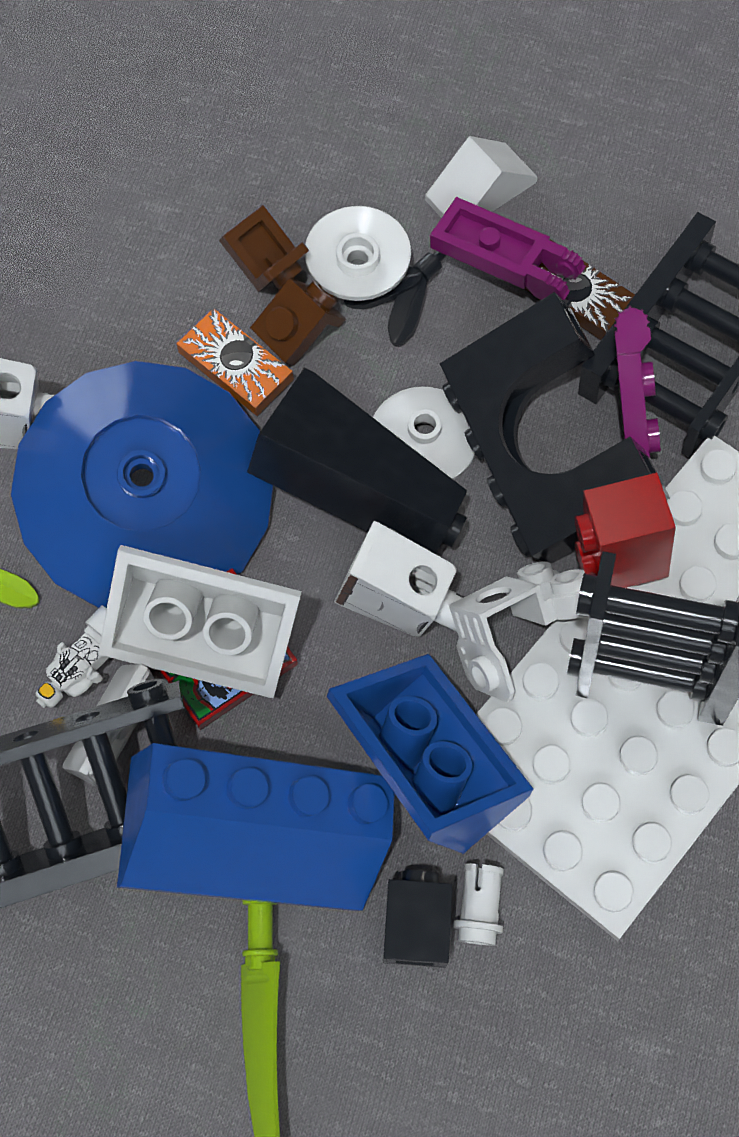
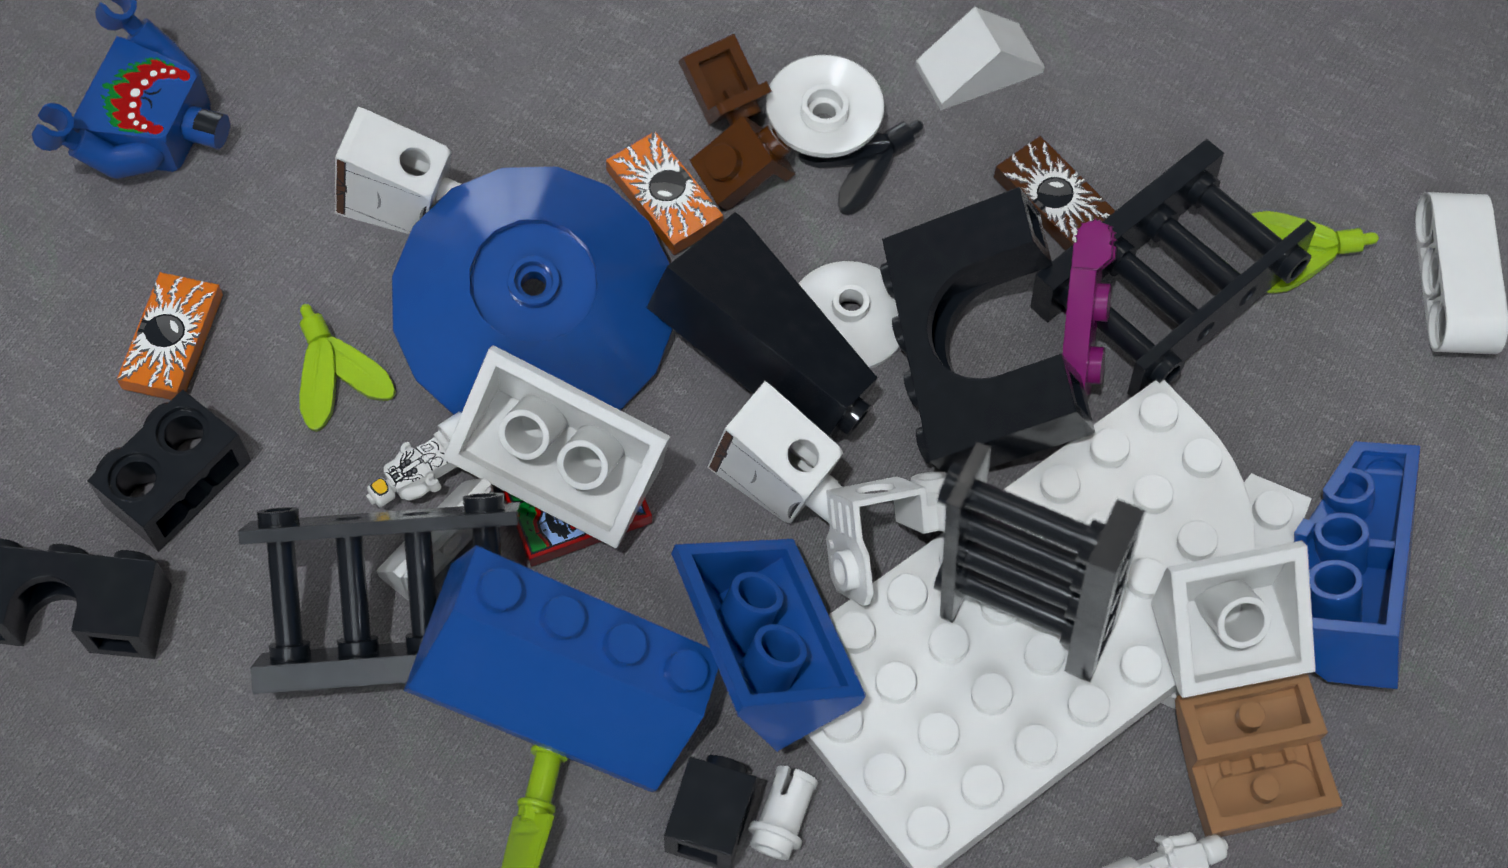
camera: 10 degrees right, 5 degrees down
magenta hinge [430,197,586,300] -> none
red brick [575,472,676,588] -> none

